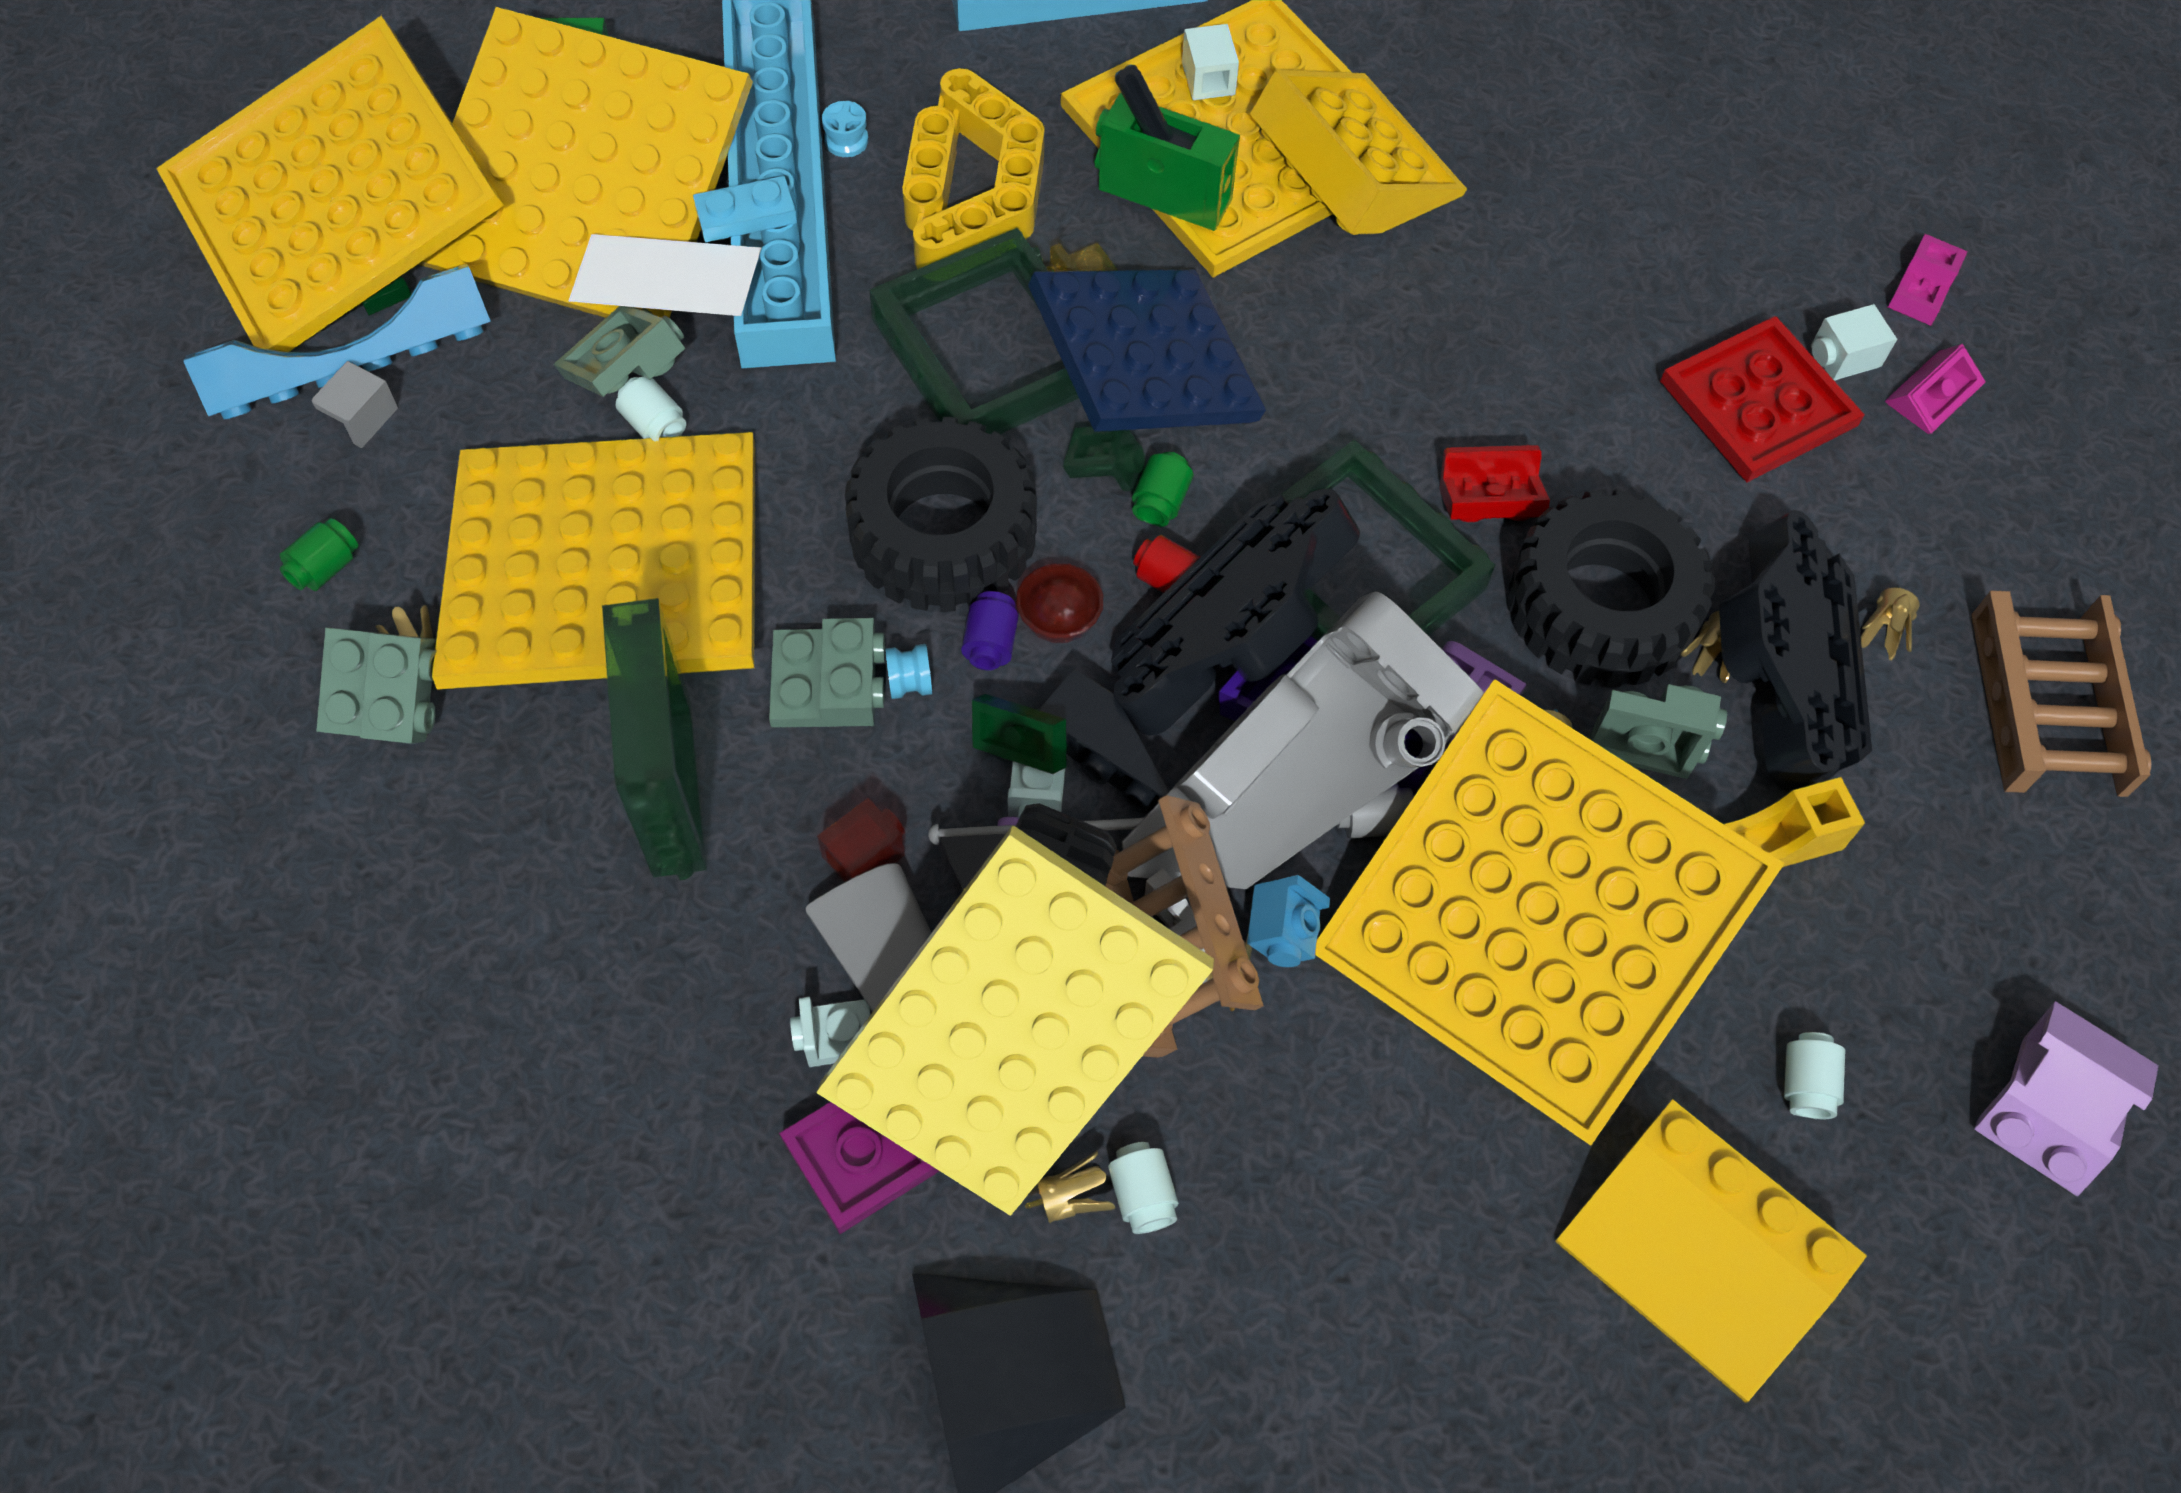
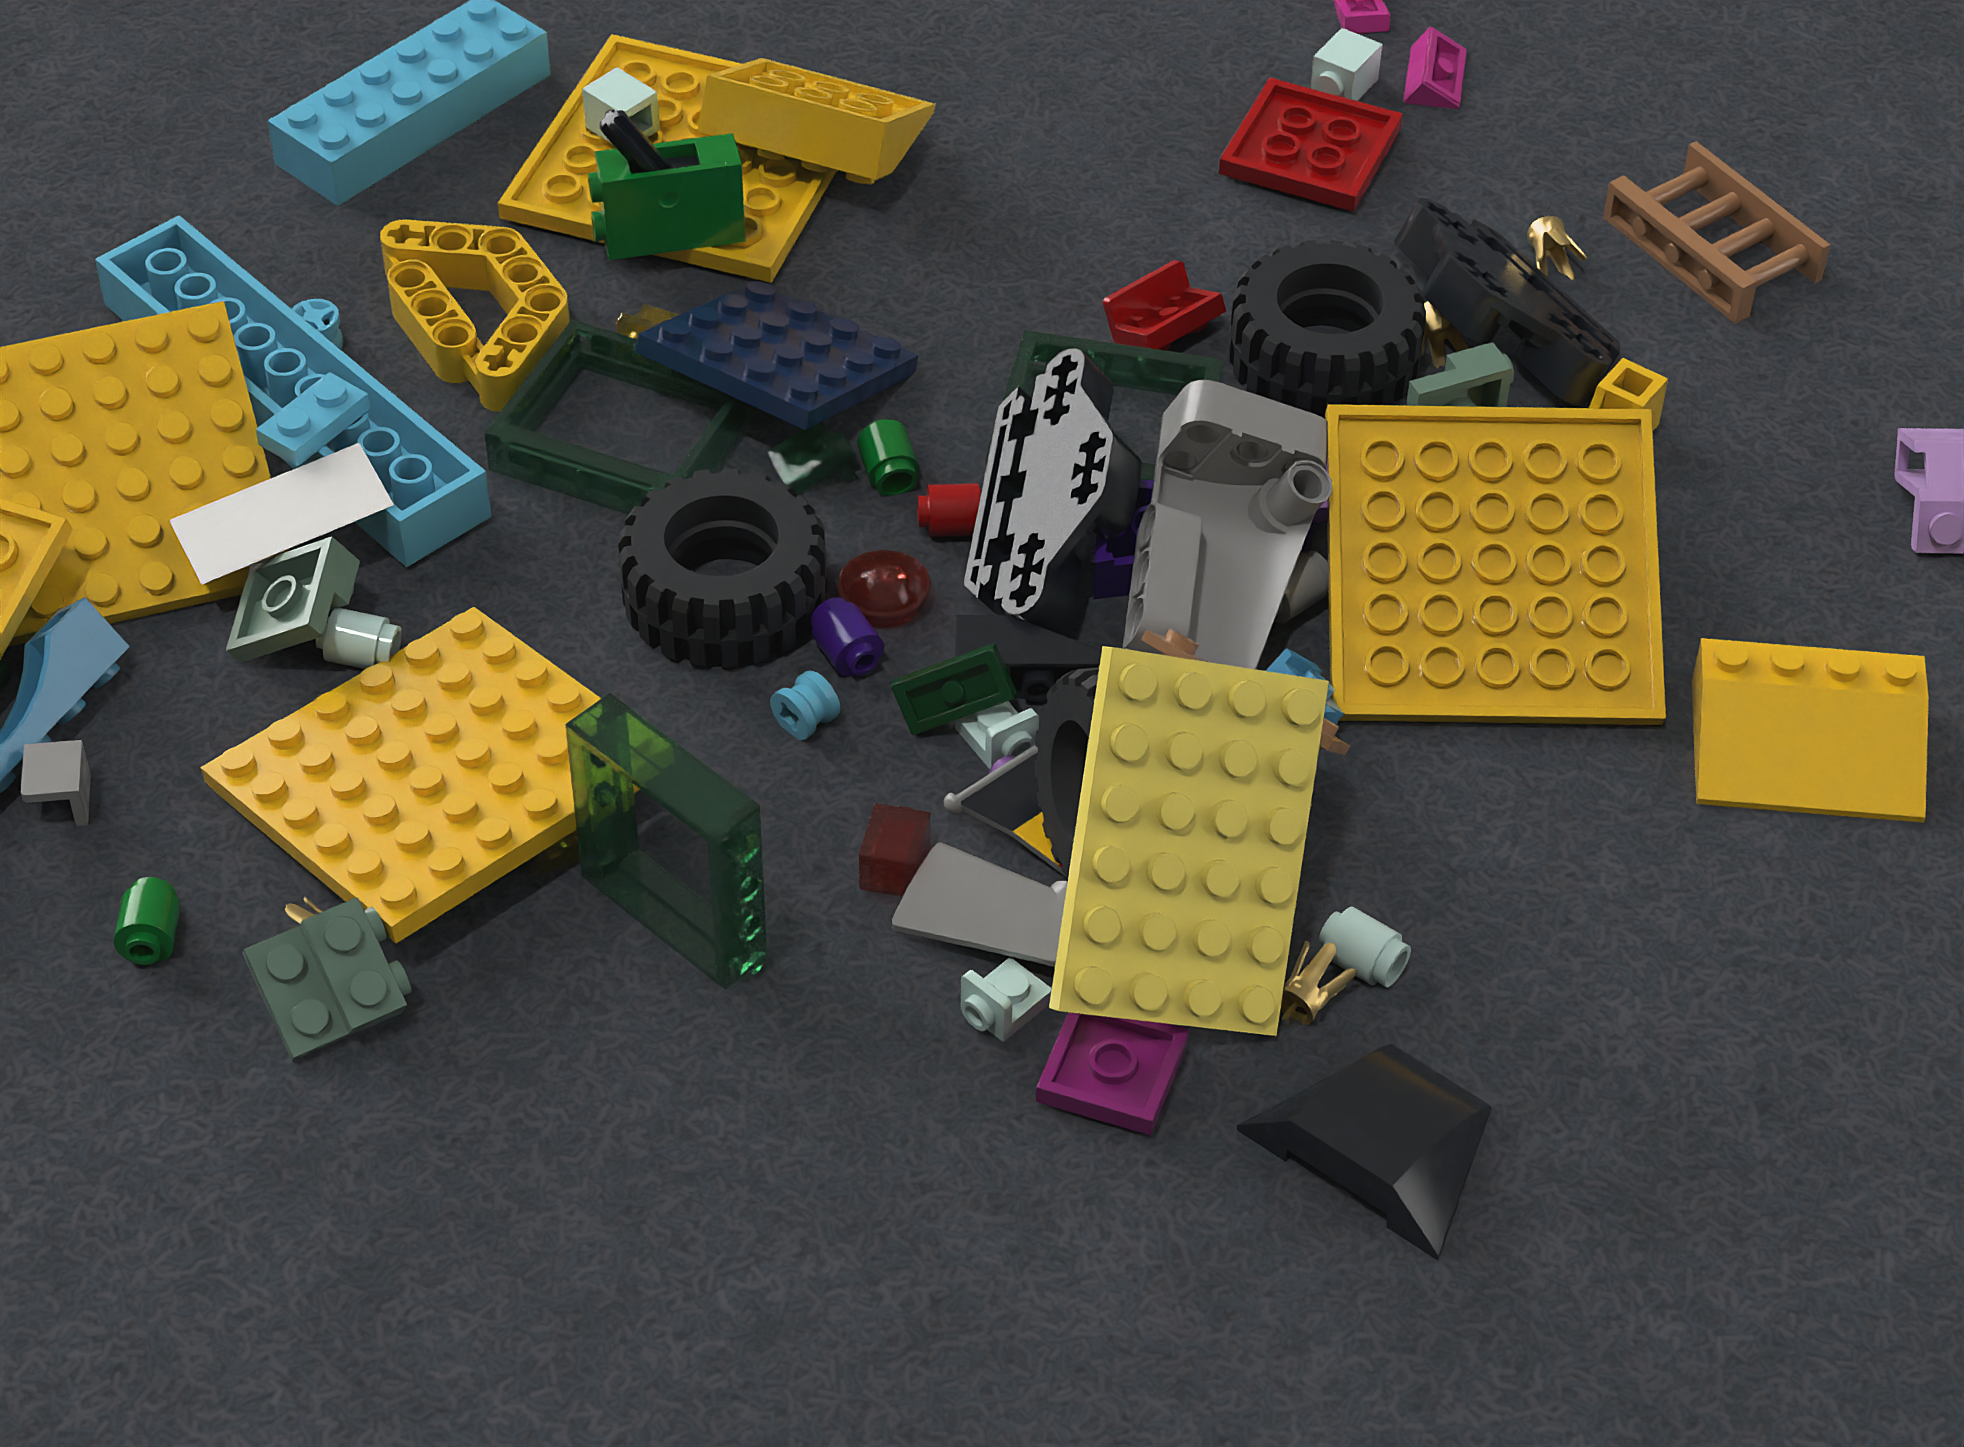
camera: 35 degrees left, 15 degrees down
sand green plate [769,618,885,727] -> none
light aqua brick [1784,1032,1845,1119] -> none

